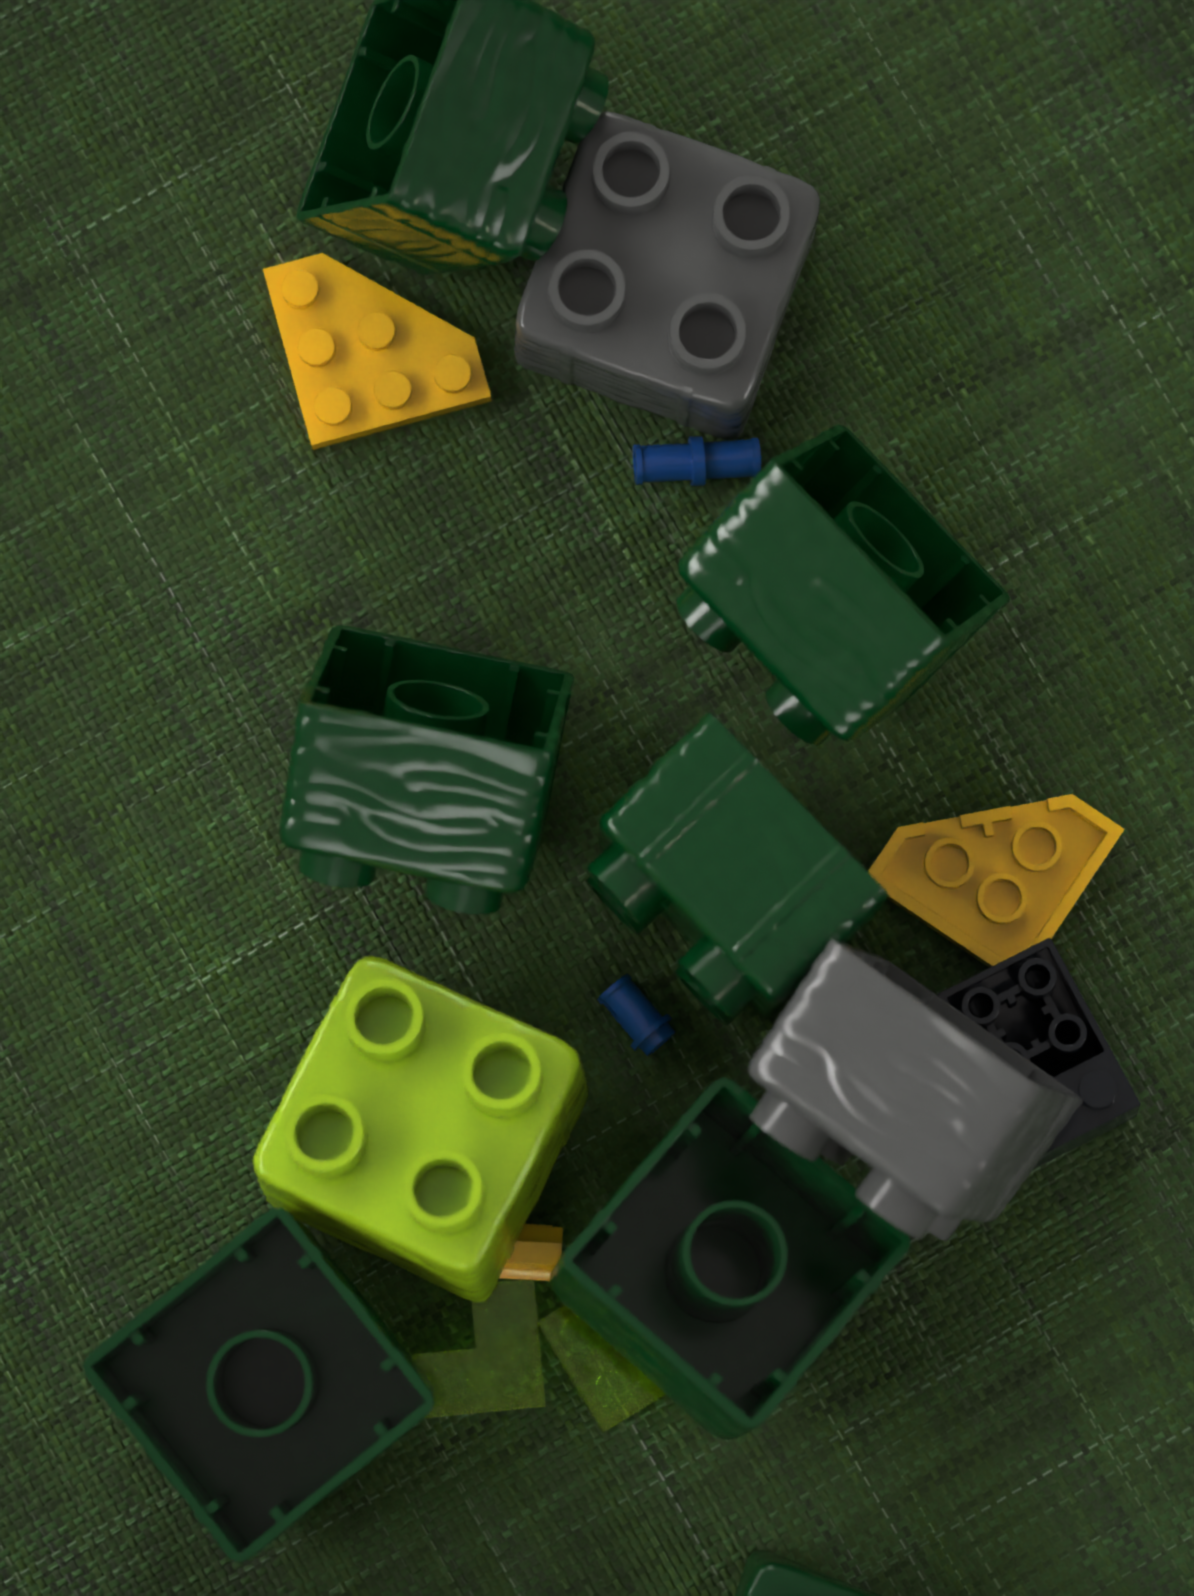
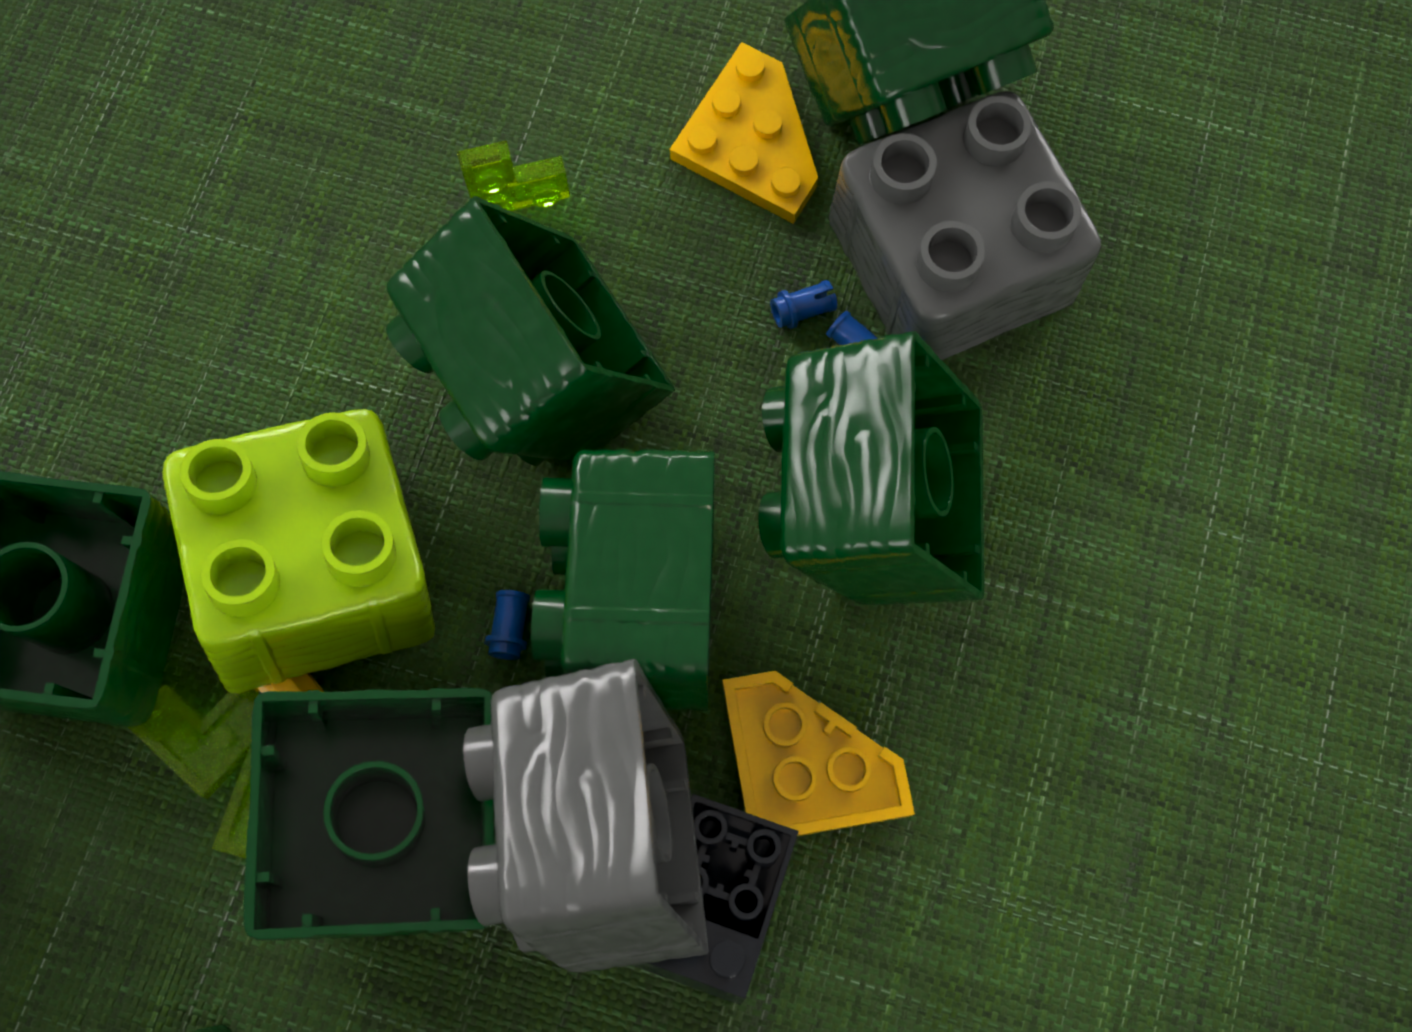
camera: 50 degrees right, 10 degrees down
none -> clear neon green plate [457,140,570,212]
none -> blue pin [770,280,837,329]

